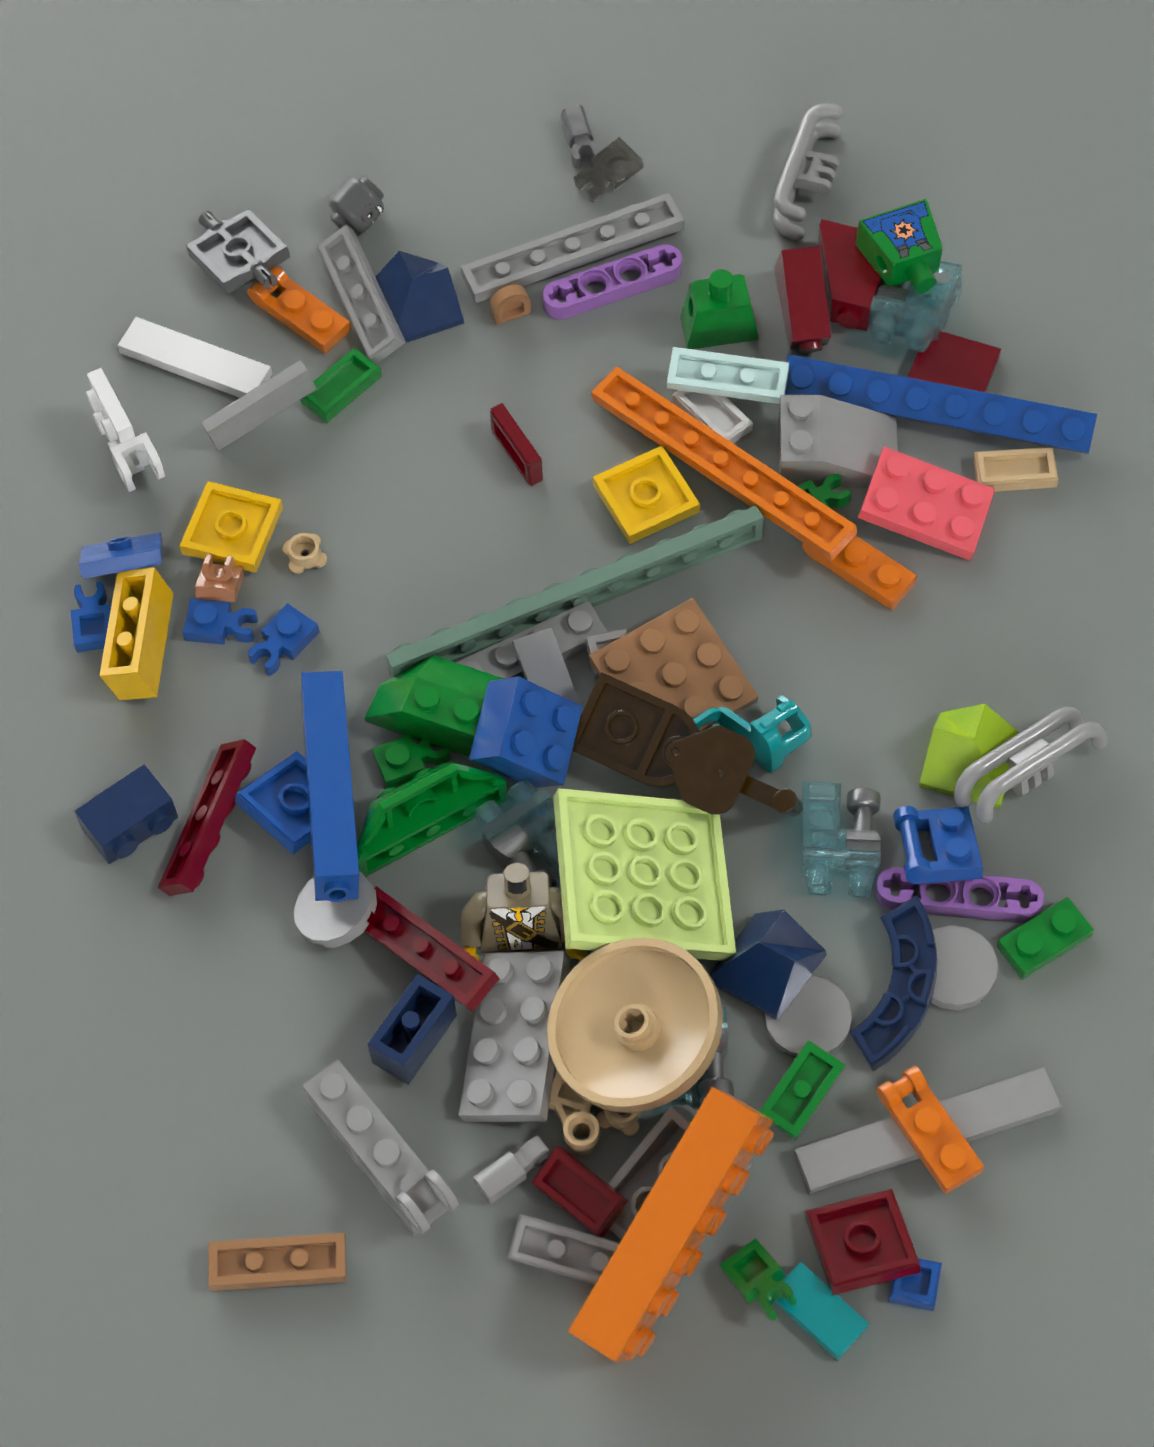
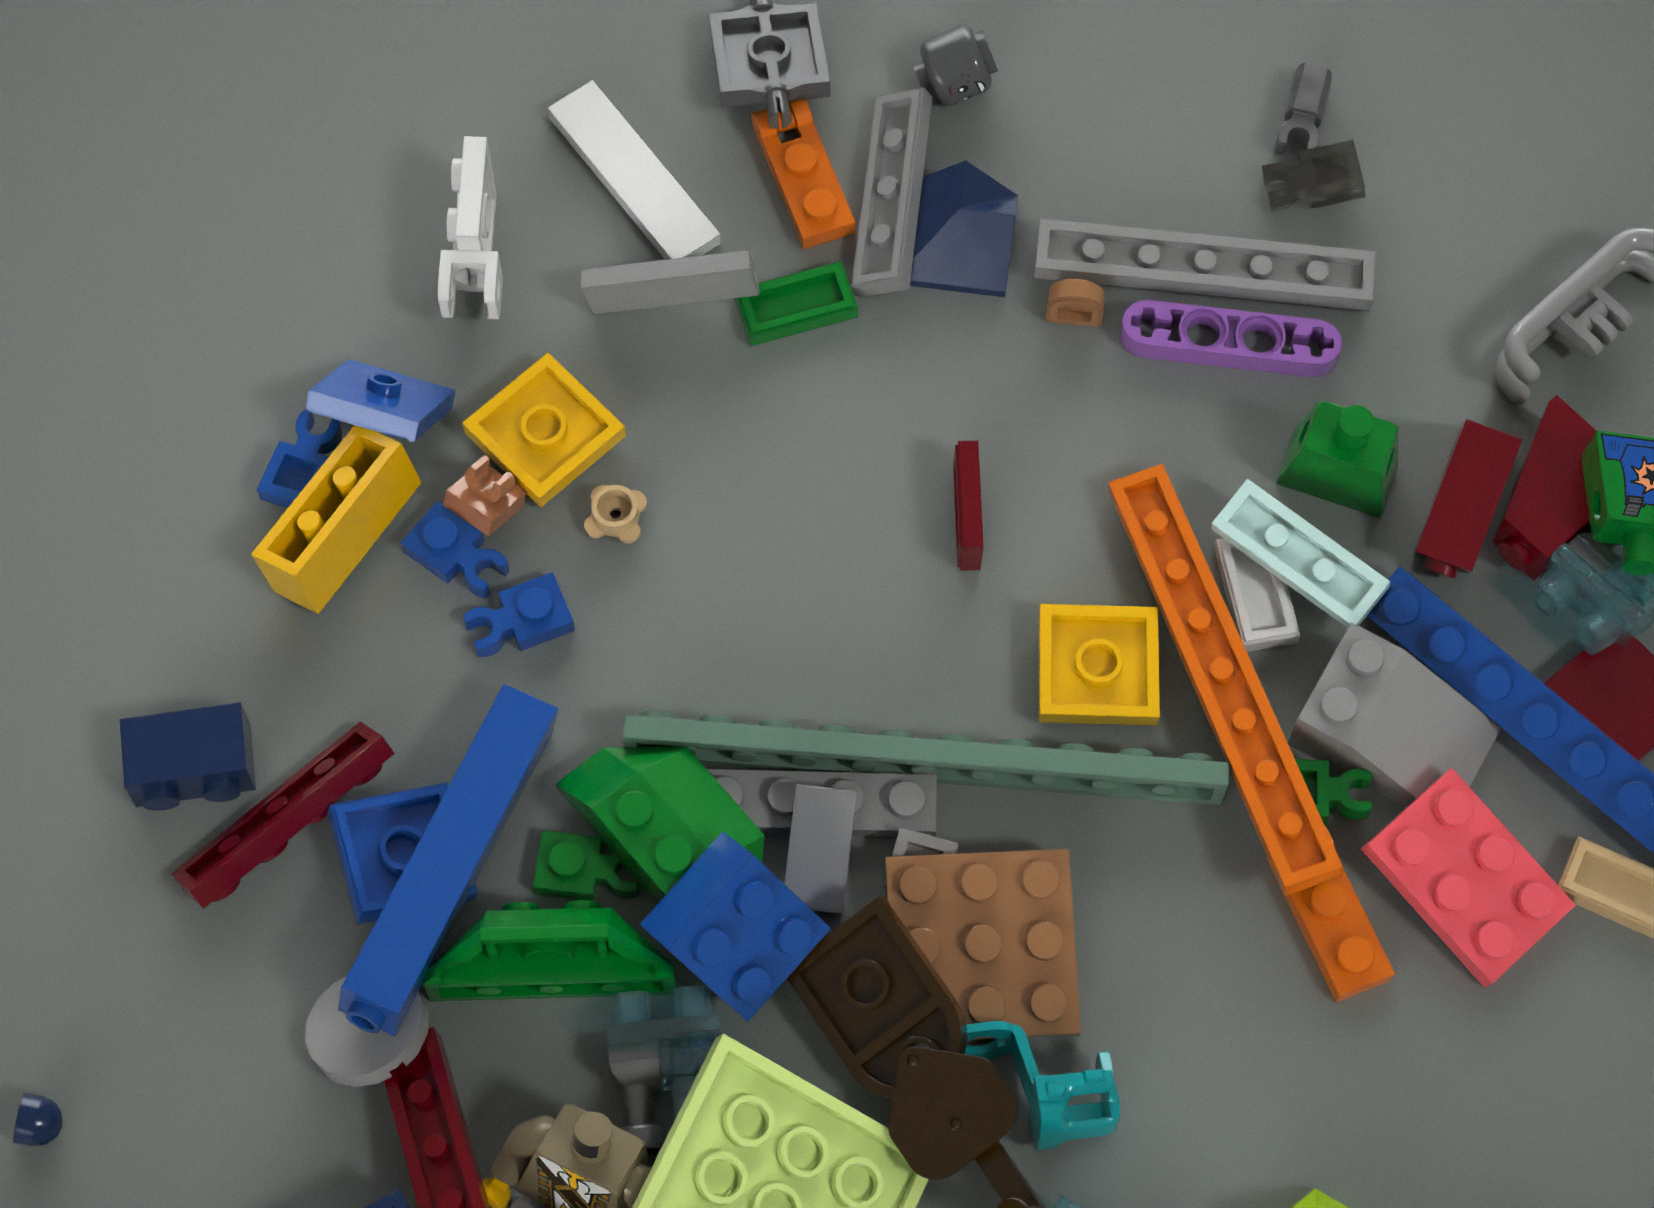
camera: 25 degrees right, 5 degrees up
none -> dark blue hinge [13,1093,62,1146]

